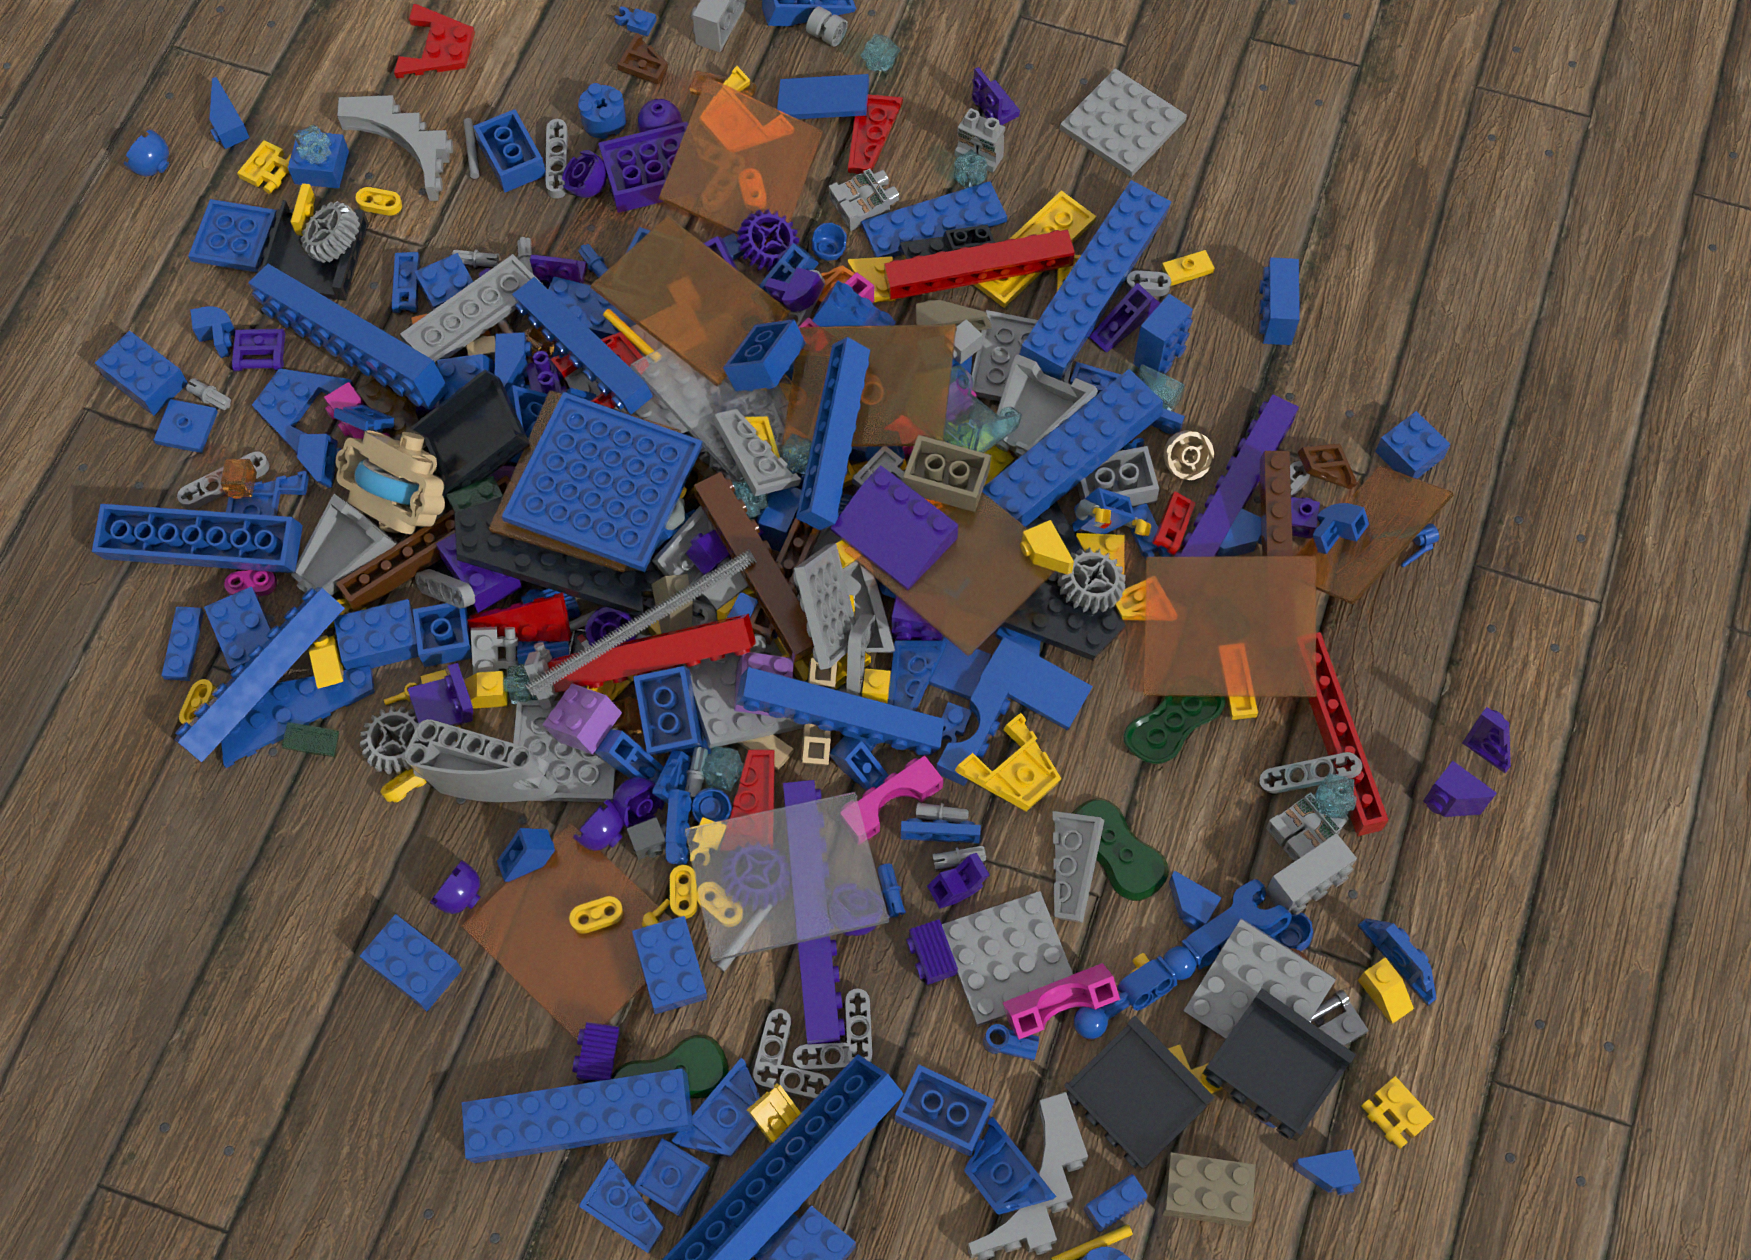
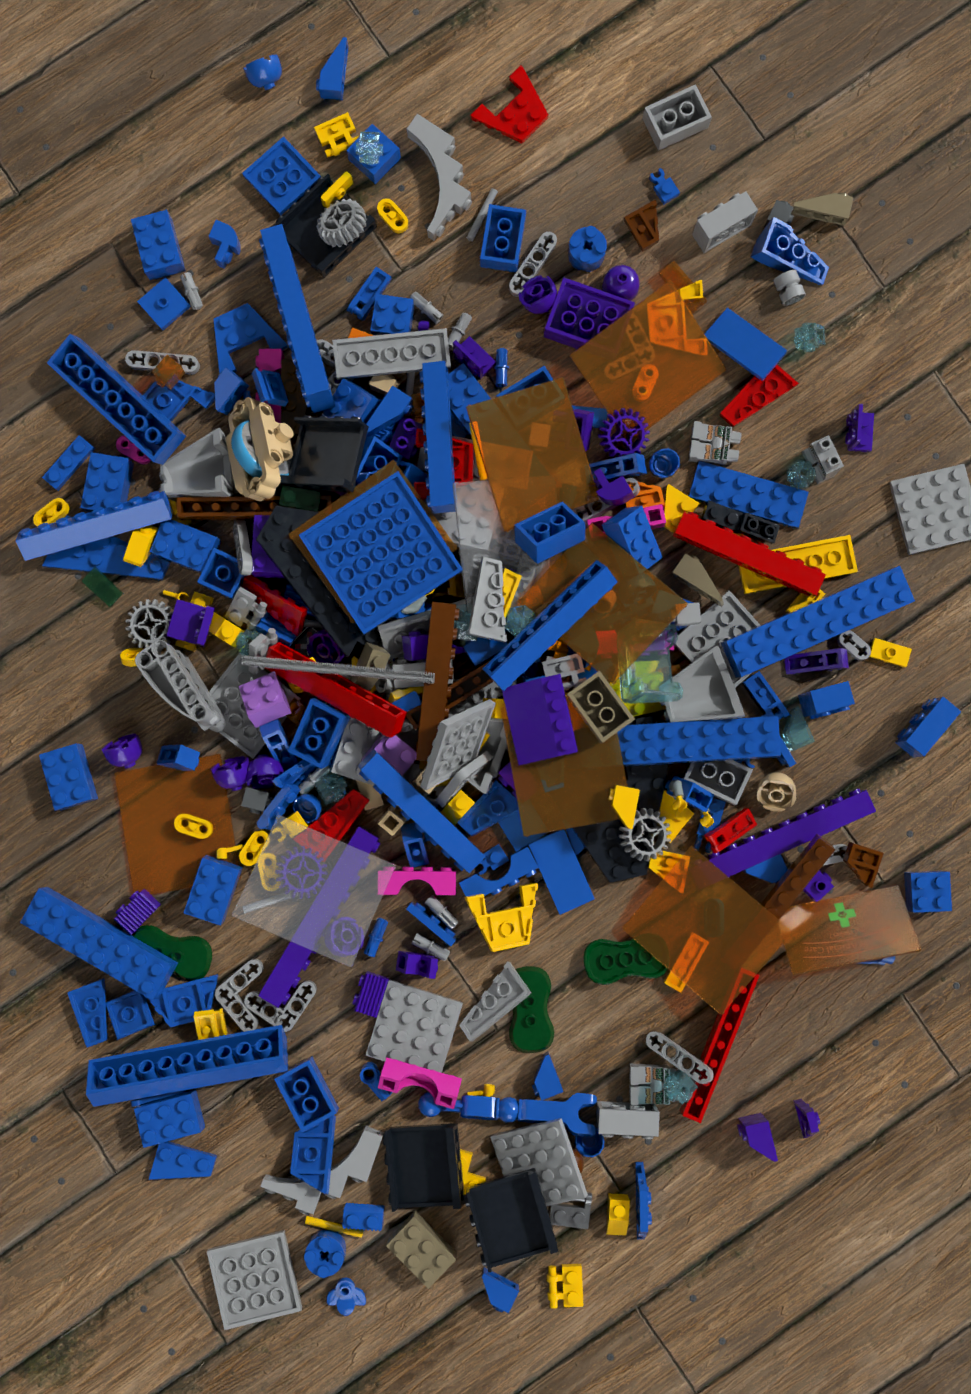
camera: 40 degrees right, 20 degrees up
dark purple plate [232,329,285,371] -> none
blue brick [1313,503,1369,554] -> none

